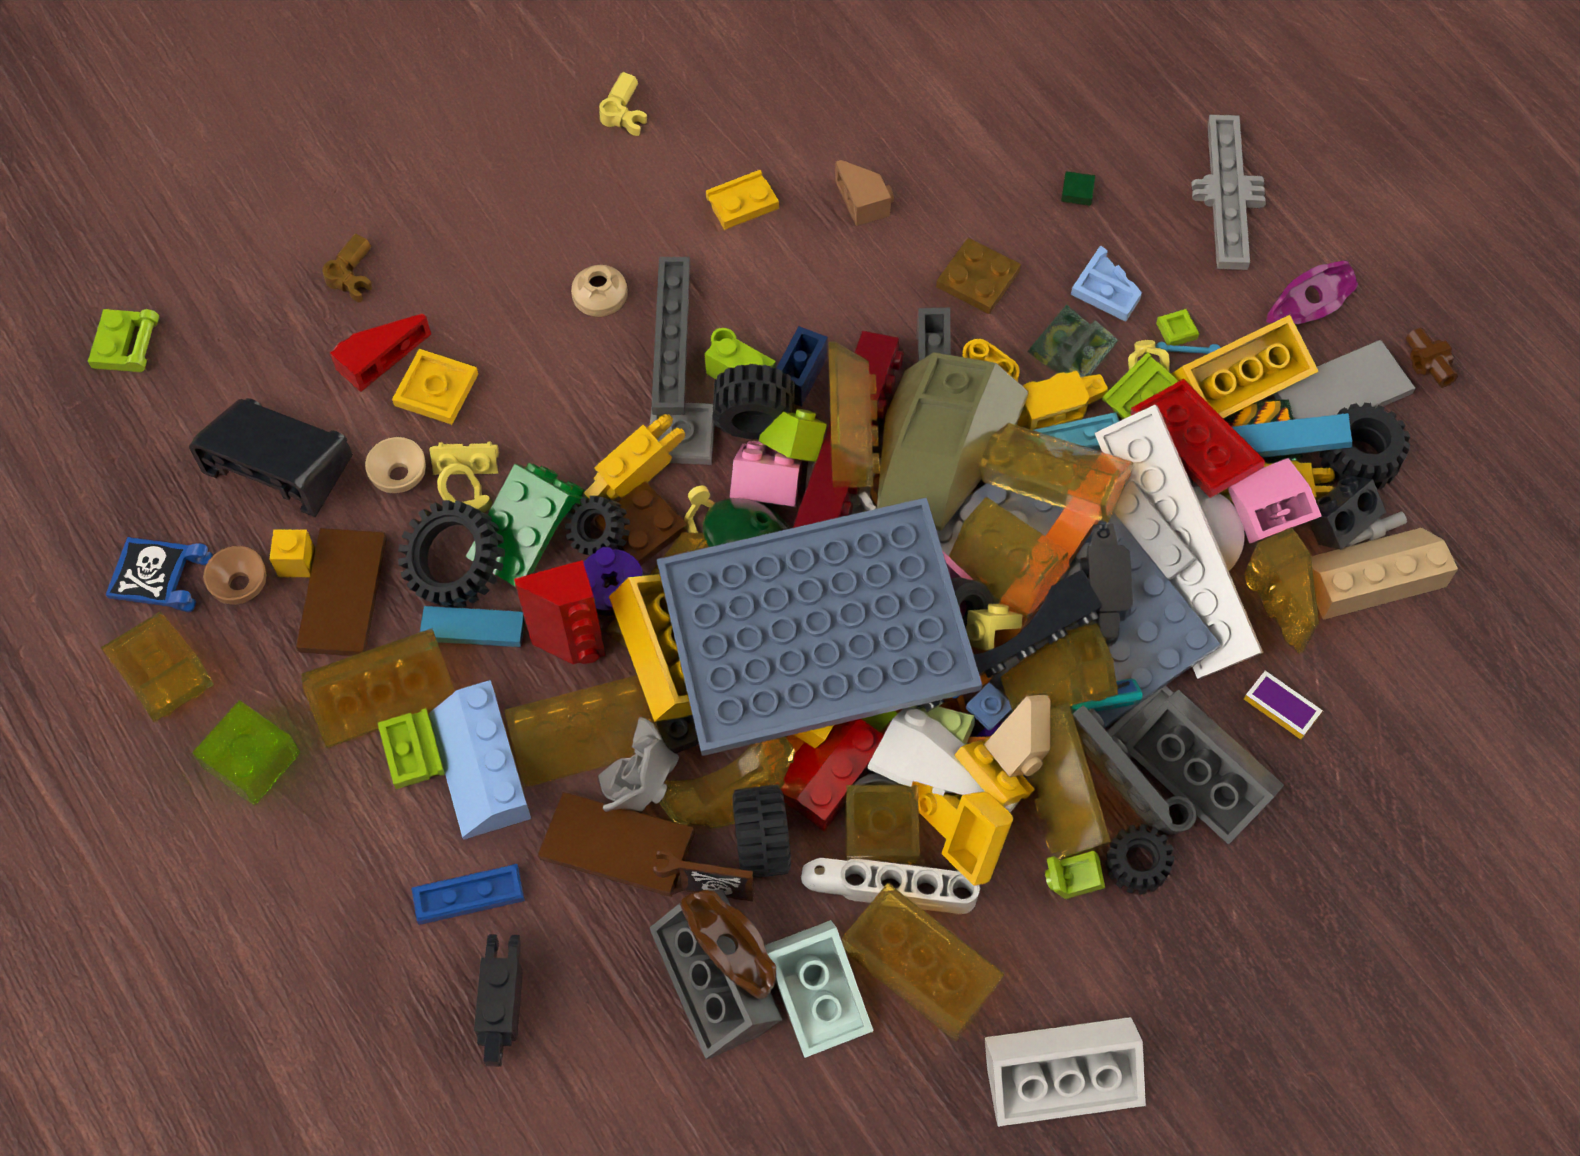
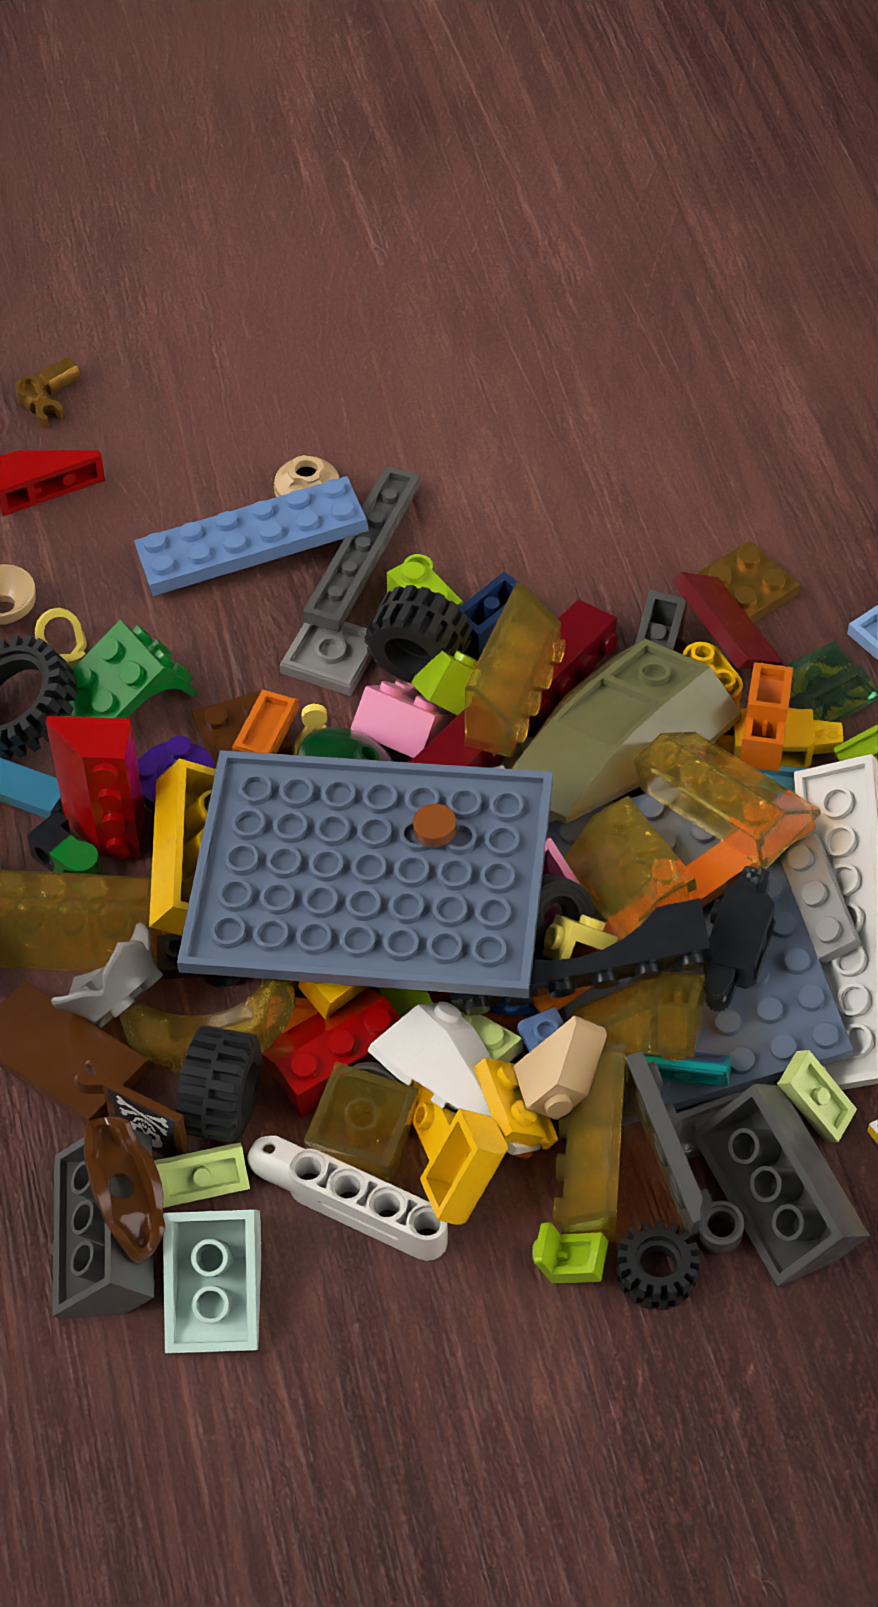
camera: 20 degrees right, 10 degrees down
yellow plate [392,349,478,425] -> none
light yellow hinge [429,441,499,475] -> none
black tyre [565,495,630,556] -> none
yellow hinge [584,414,685,500] -> none
light yellow bar [599,72,647,136] -> none
yellow plate [706,170,779,230] -> none
medium nougat slope [835,160,894,226] -> none
clear yellow slope [842,883,1004,1042] -> none
white slope [985,1017,1146,1127] -> none
none -> leg [27,810,102,890]
none -> medium blue plate [134,476,369,596]
none -> yellowish green plate [154,1142,250,1208]
none -> orange tile [232,689,299,754]
none -> dark orange tile [413,803,457,847]
none -> dark red tile [672,572,784,670]
none -> orange slope [739,662,793,772]
none -> yellowish green plate [777,1050,857,1143]

